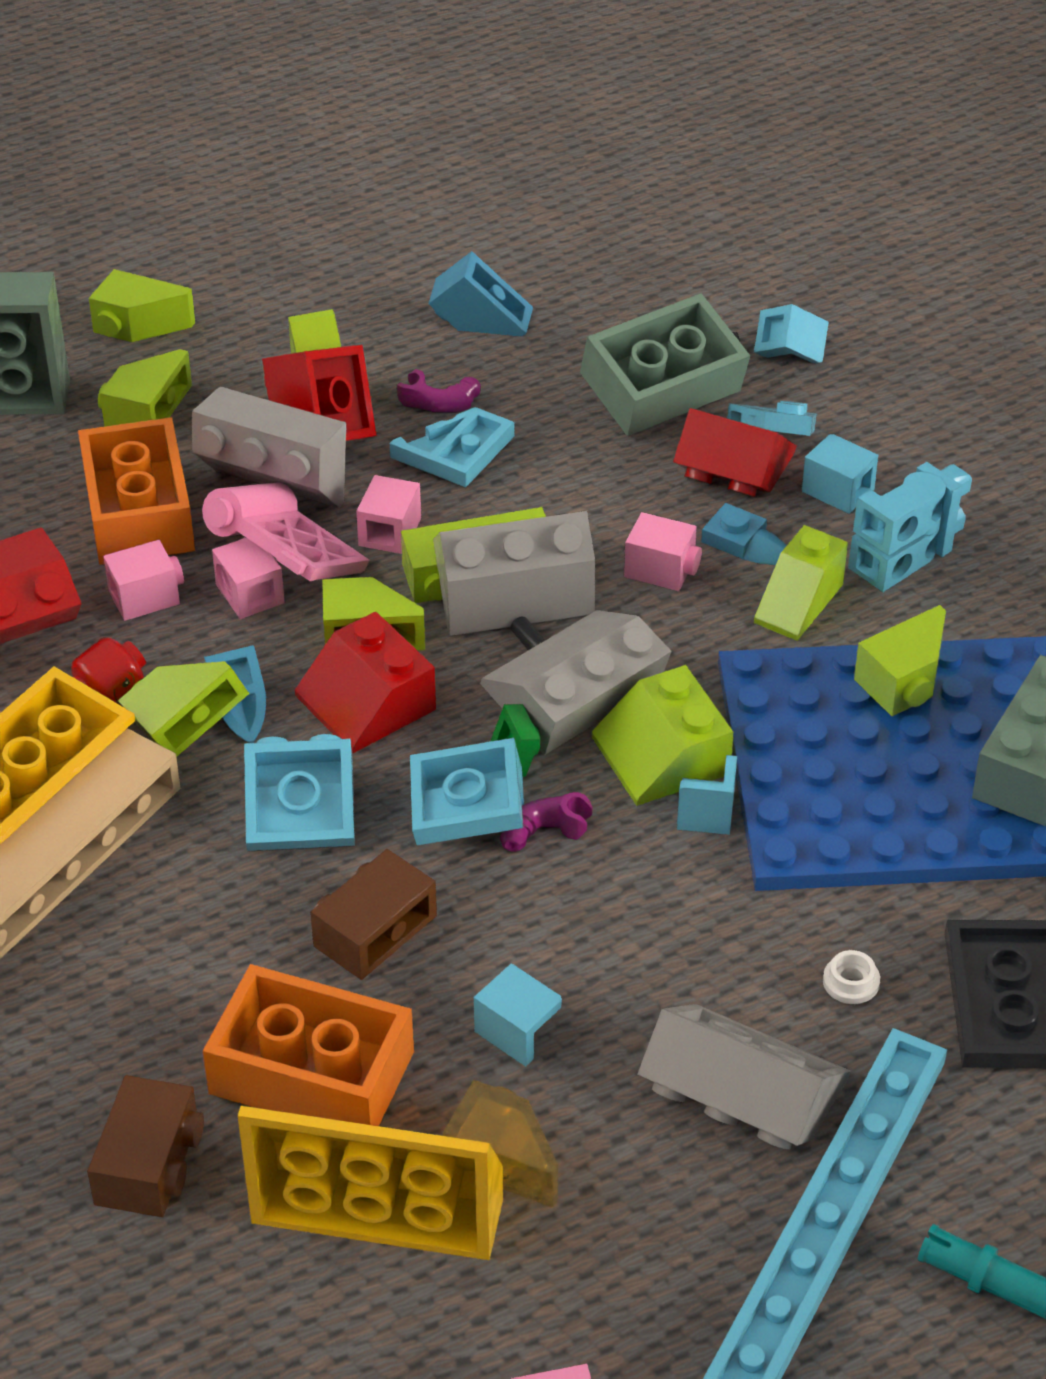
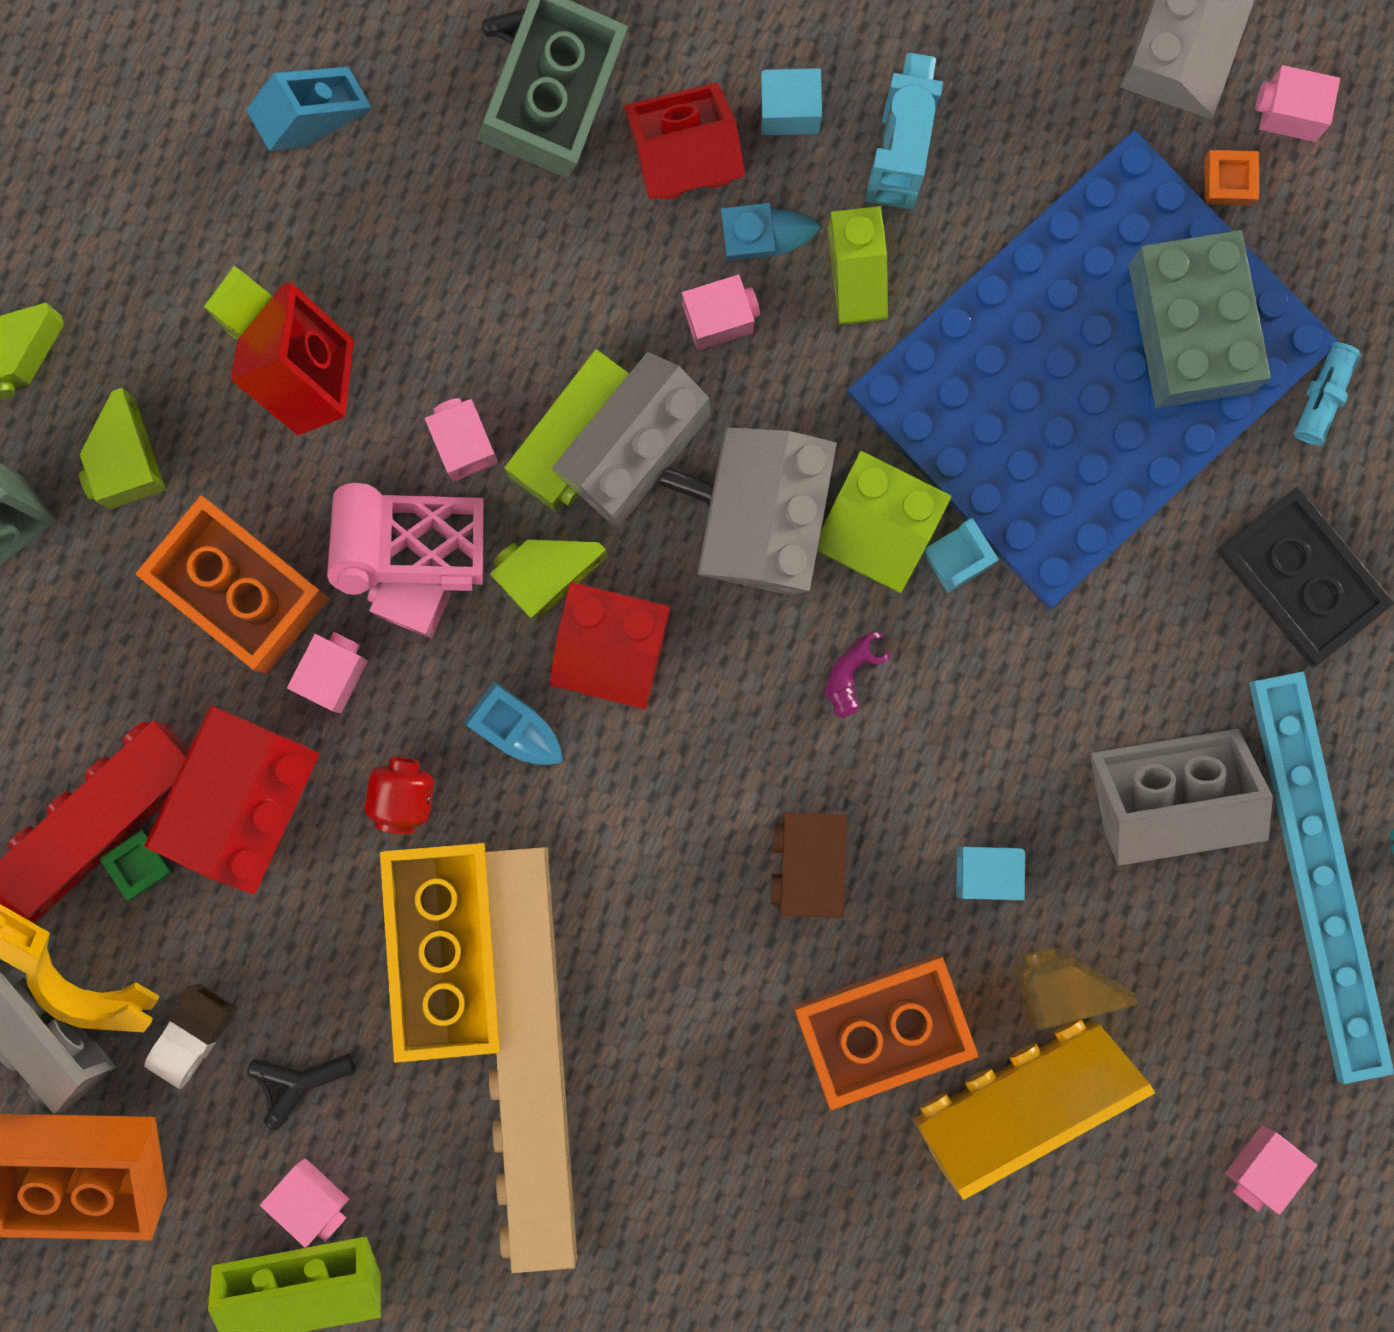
camera: 40 degrees left, 40 degrees up
reddish brown brick [87,1075,204,1218] -> none
lime slope [118,661,249,757] -> none
light grey slope [192,386,346,508] -> none
medium azure plate [244,734,355,851] -> none
medium azure wing [390,407,515,487] -> none
magenta piece [396,369,481,413] -> none
medium azure plate [410,738,524,845] -> none
green plate [490,704,540,777] -> none
medium azure wing [727,401,817,436] -> none
white plate [823,950,880,1004] -> none
lime slope [854,605,946,716] -> none

